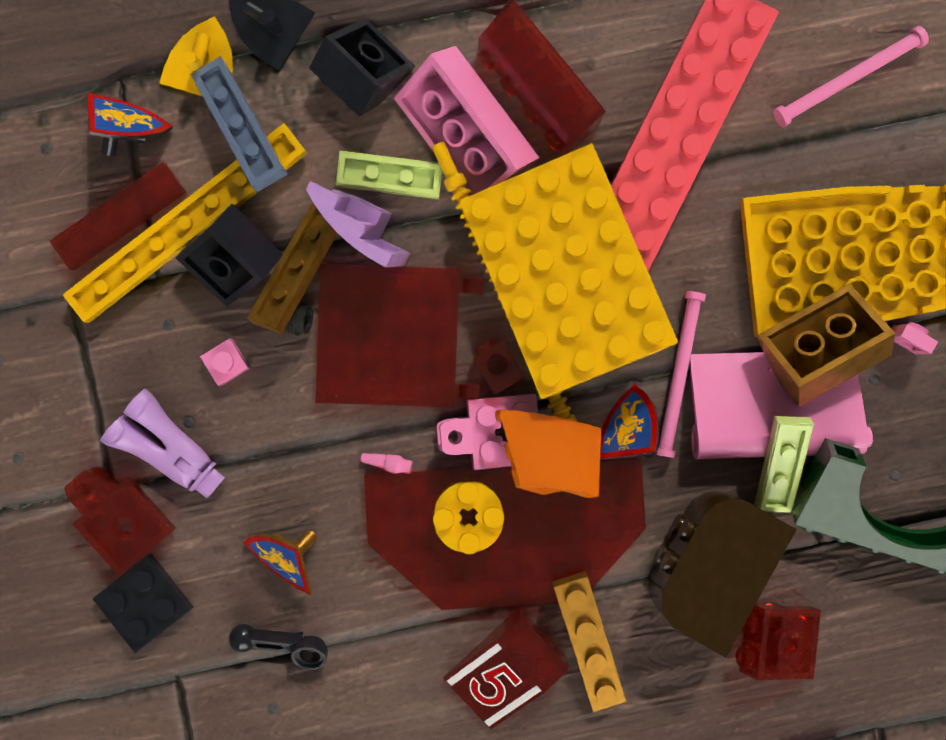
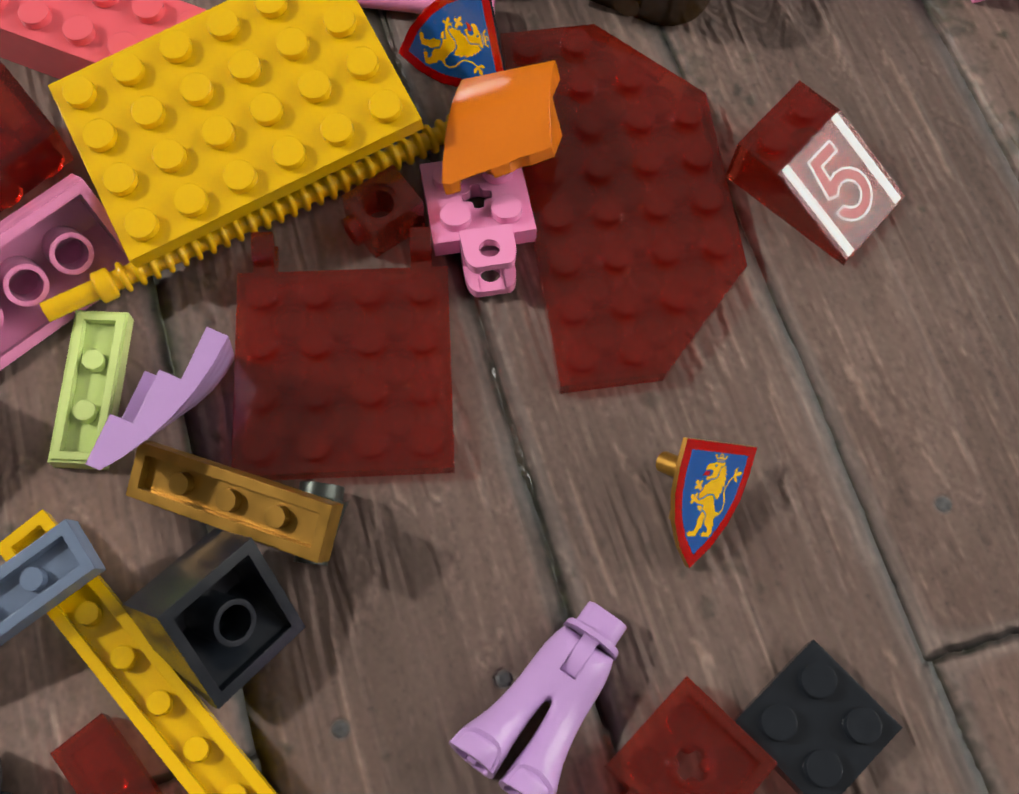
camera: 100 degrees left, 20 degrees down
bright pink plate [200,338,250,386] -> none
black piece [229,624,328,670] -> none
bright pink piece [360,453,413,474] -> none
yellow plate [433,481,504,554] -> none
pearl gold plate [552,571,626,712] -> none

